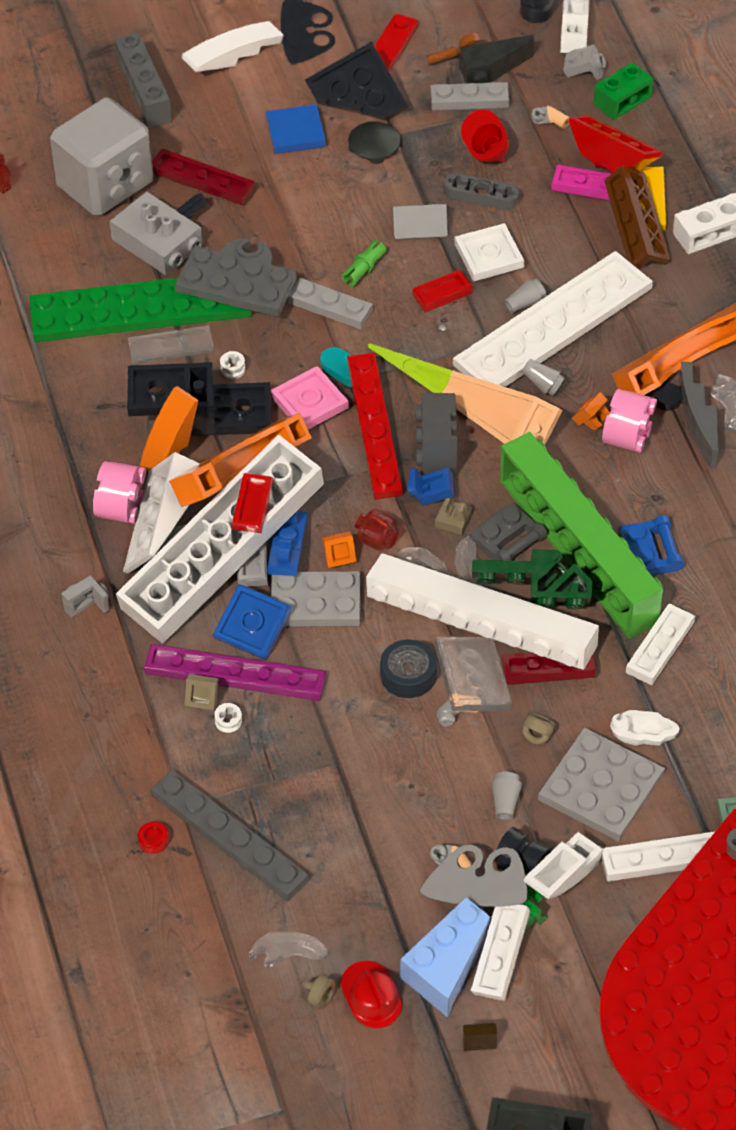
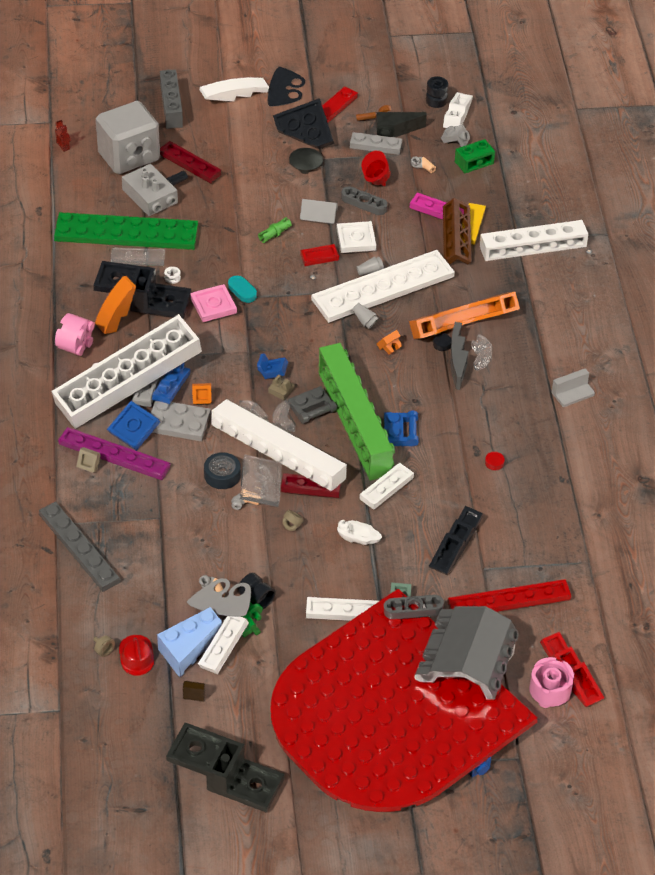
camera: 10 degrees right, 5 degrees down
light grey bracket [61,575,110,618] -> none
white slope [123,452,200,574] -> none
red tile [137,821,169,854] -> none
orange arch [169,412,312,507] -> none
dark grey plate [175,238,297,317] -> none
white bush [215,703,242,733] -> none
red tile [232,473,273,533] -> none
clear piece [249,932,329,968] -> none
blue tile [266,104,326,154] -> none
light grey plate [288,278,373,330] -> none
red plate [347,353,403,500] -> none
clear red head [355,509,400,552] -> none
light nougat plate [367,344,563,445] -> none
dark grey wedge [416,393,457,477] -> none
dark green piece [472,549,592,609] -> none
light grey cone [491,772,522,820] -> none
white slope [524,832,603,899] -> none
light grey plate [538,728,665,842] -> none
red wedge [569,115,662,174] -> none
bright pink brick [602,389,657,453] -> none

